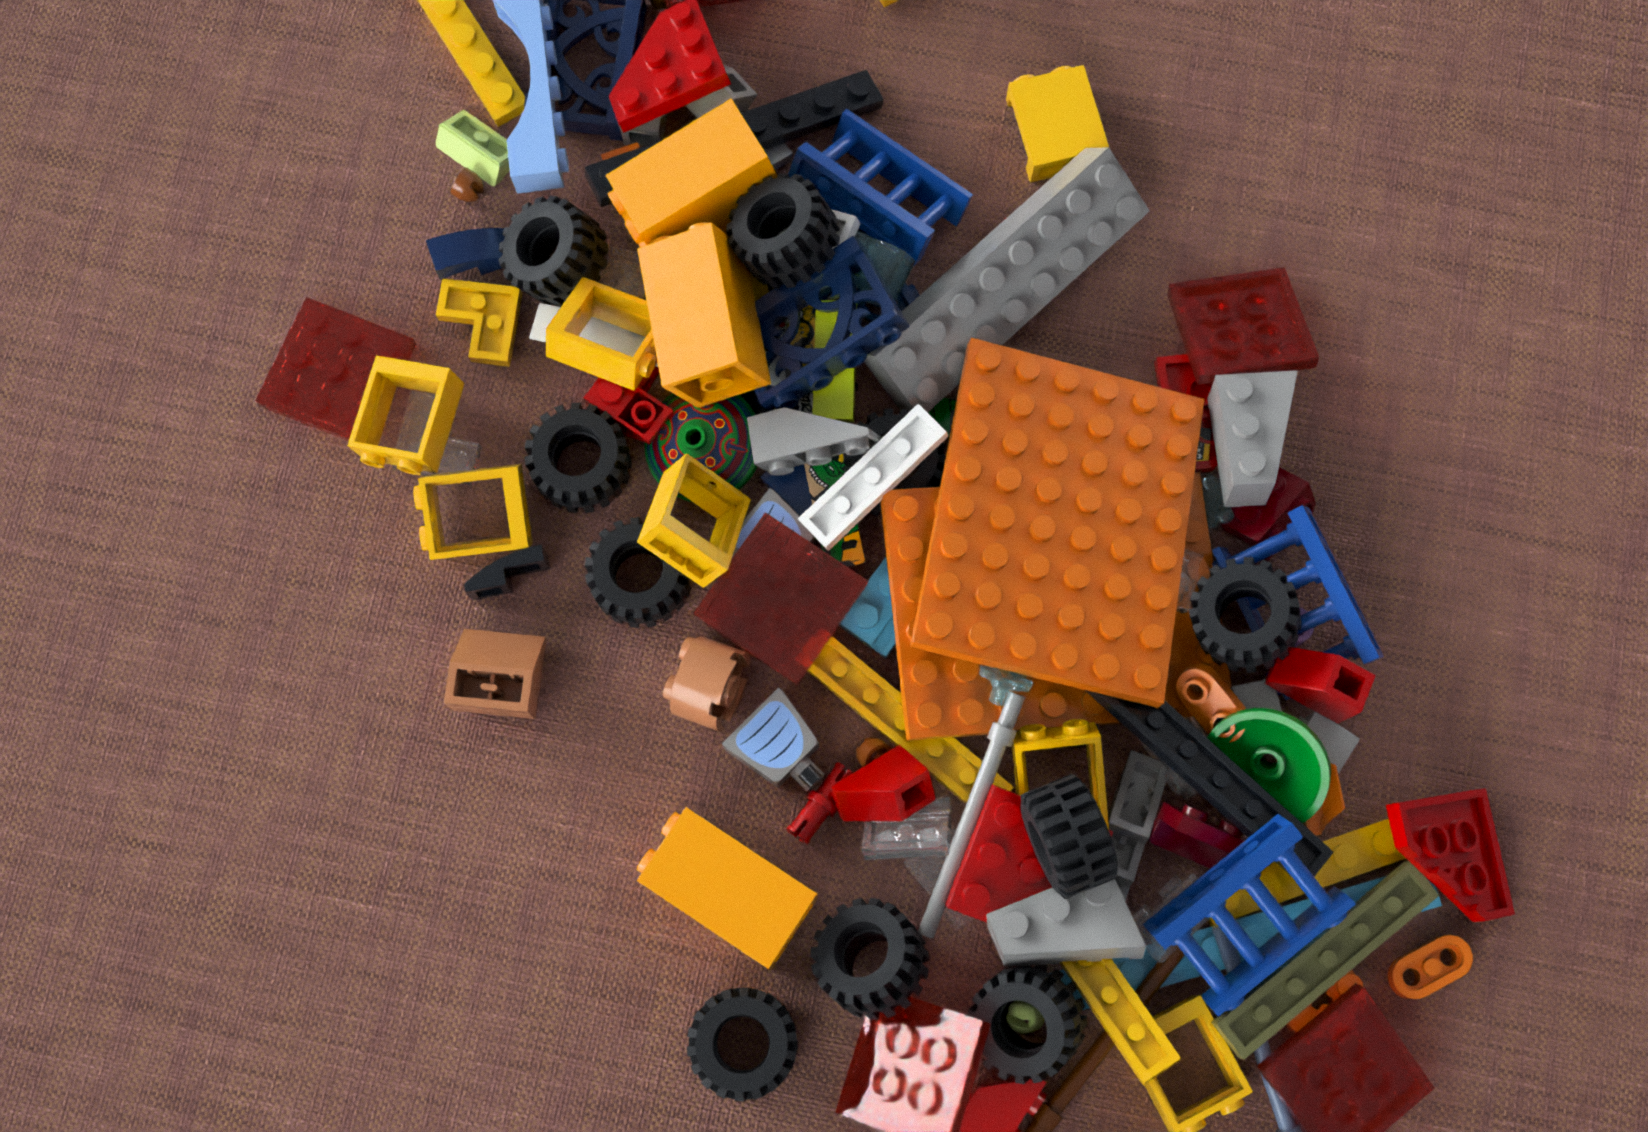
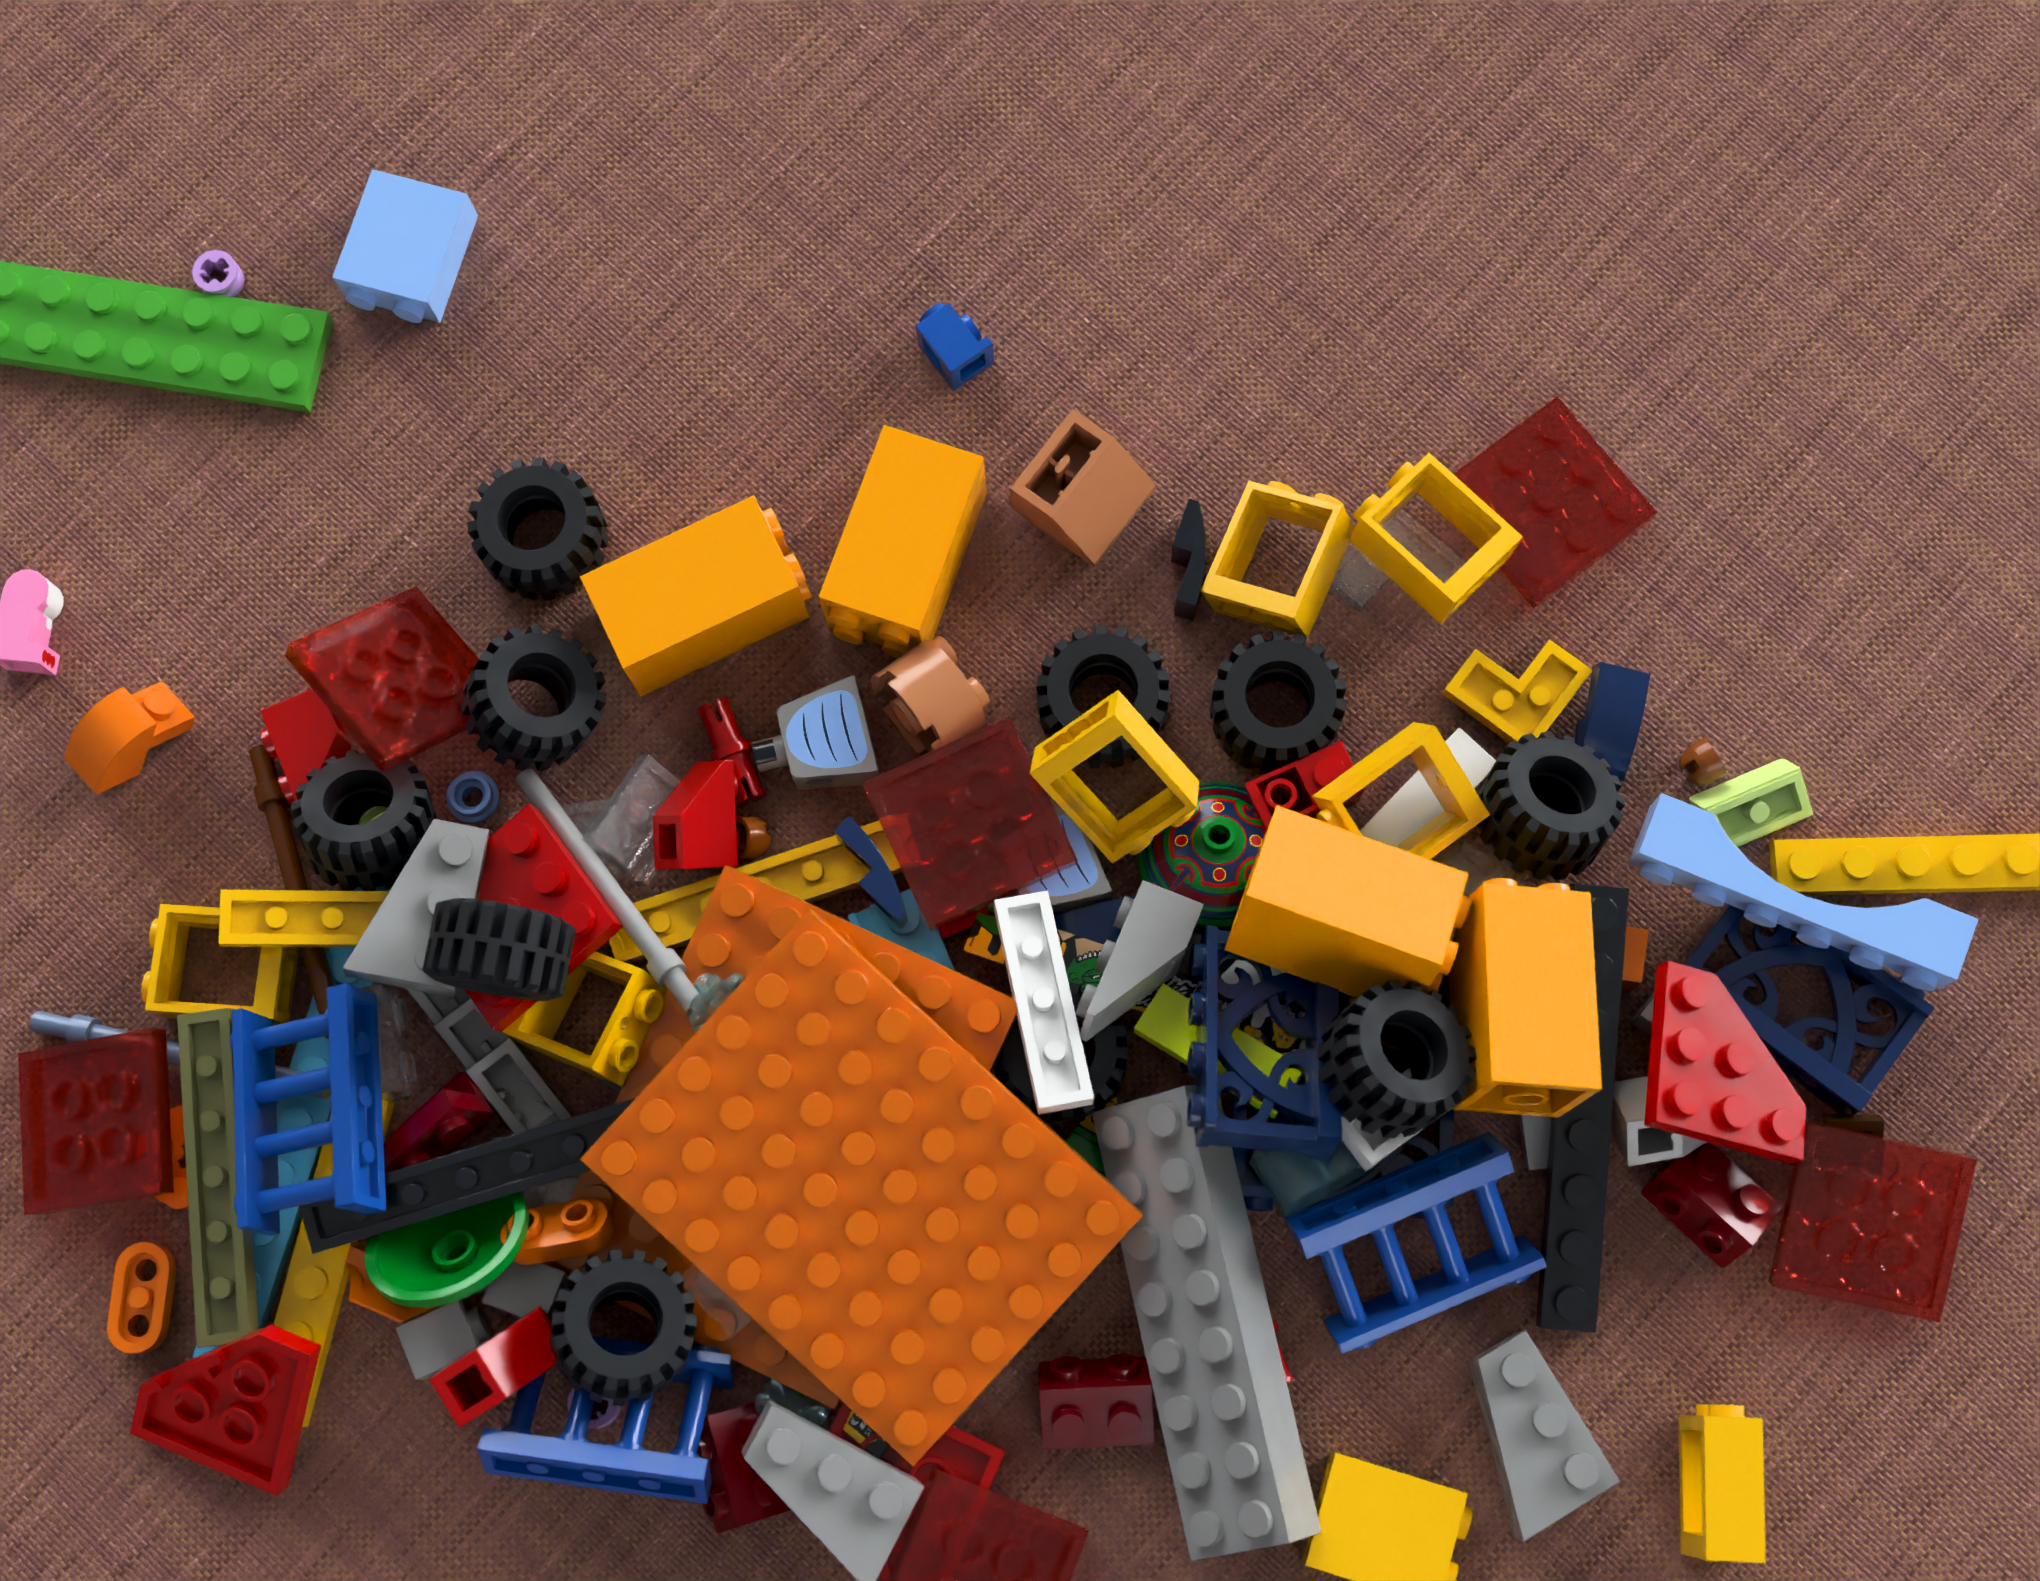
camera: 125 degrees right, 0 degrees up
none -> medium blue plate [446,771,500,824]
none -> light orange brick [818,425,987,658]
none -> dark blue slope [834,816,908,929]
none -> blue brick [915,303,994,391]
none -> dark red bracket [1039,1353,1154,1449]
none -> light grey wedge [1469,1330,1620,1542]
none -> dark red bracket [1641,1142,1781,1268]

